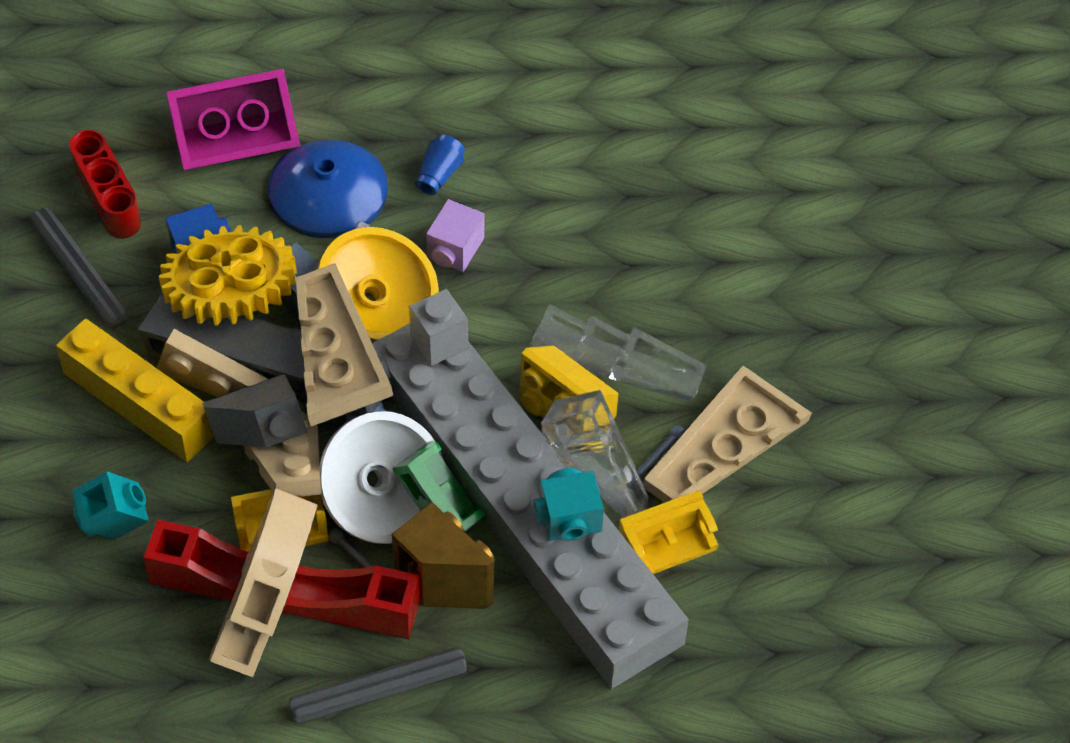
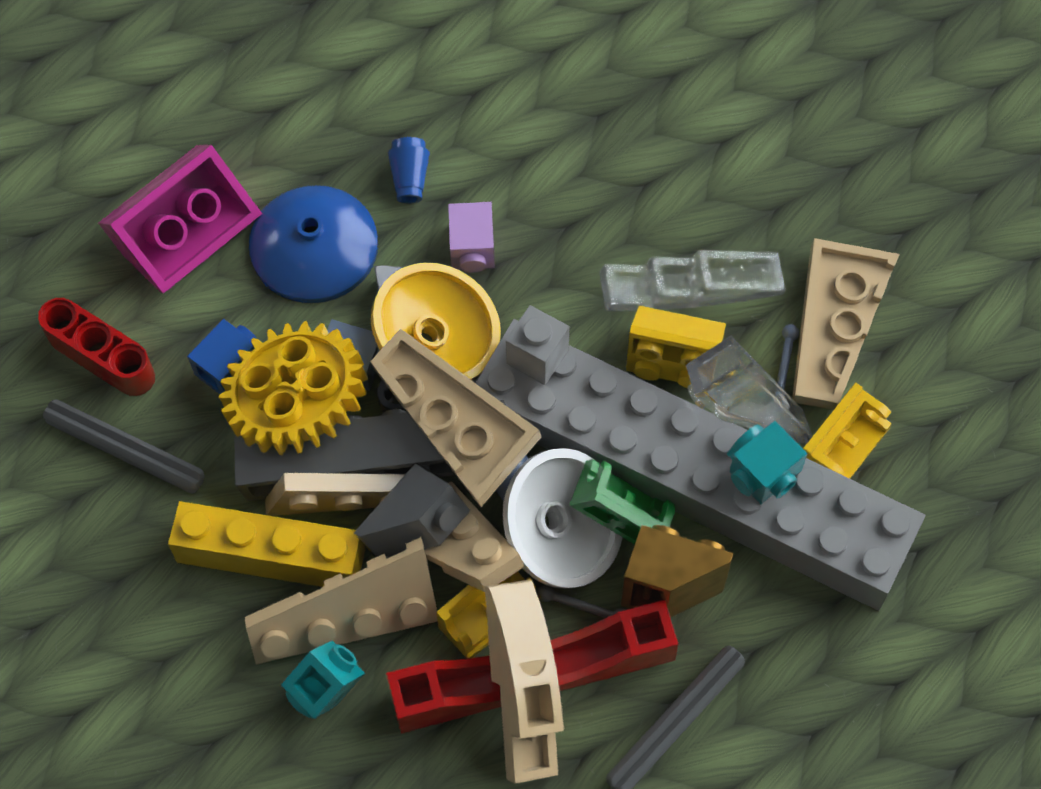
camera: 25 degrees left, 10 degrees up
none -> tan wing [245,537,438,664]

